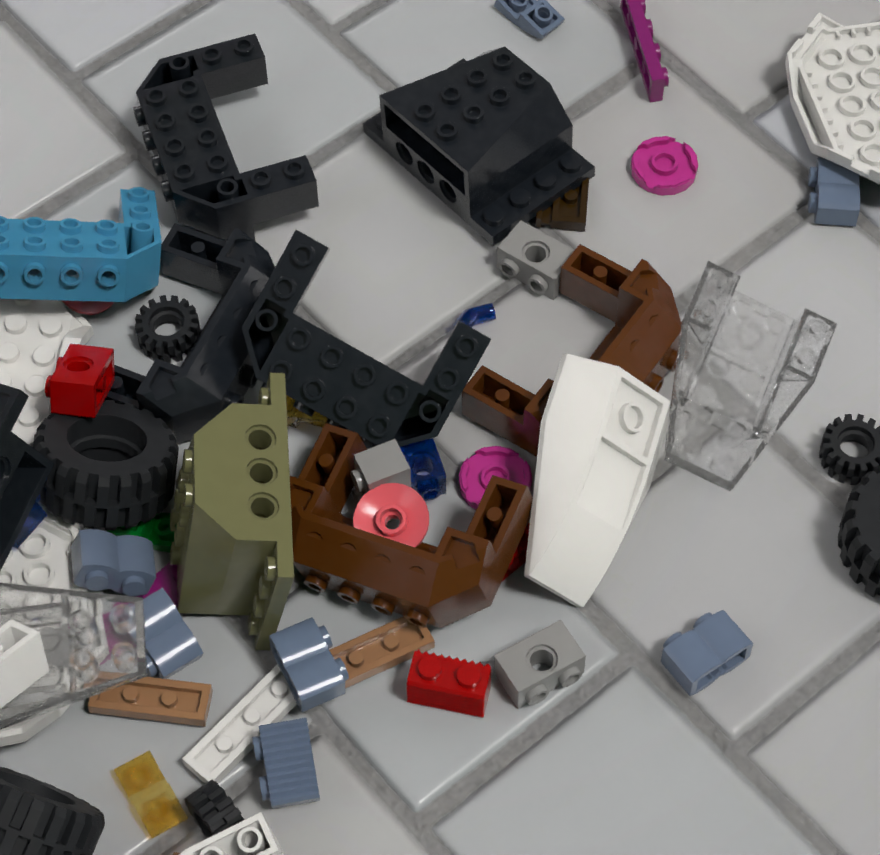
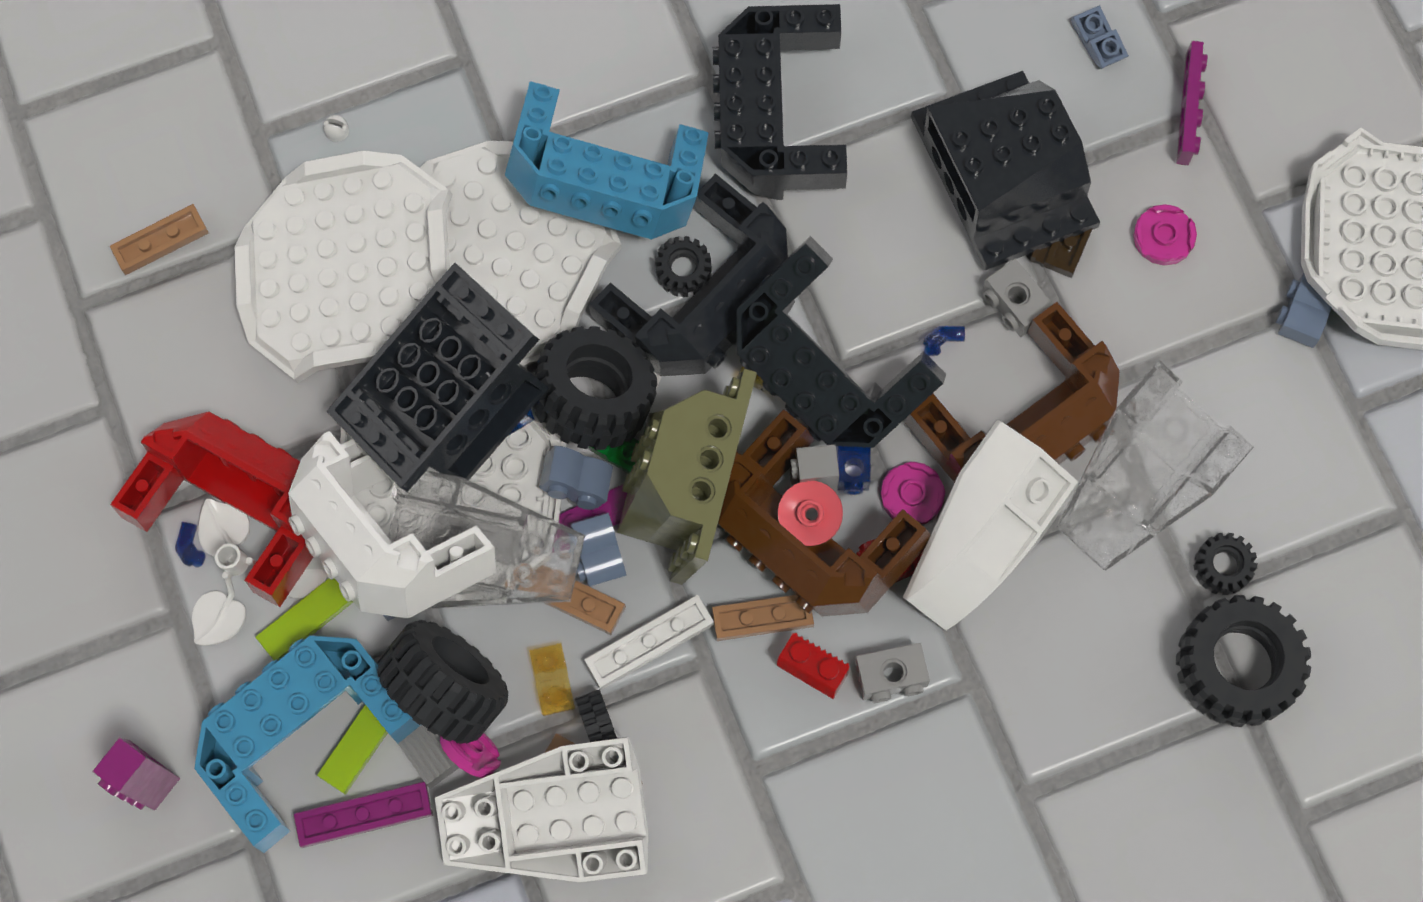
camera: 20 degrees right, 15 degrees up
red brick [45,344,115,418] -> none
sand blue brick [252,717,320,809] -> none
sand blue brick [269,617,349,712] -> none
sand blue brick [661,610,753,696] -> none

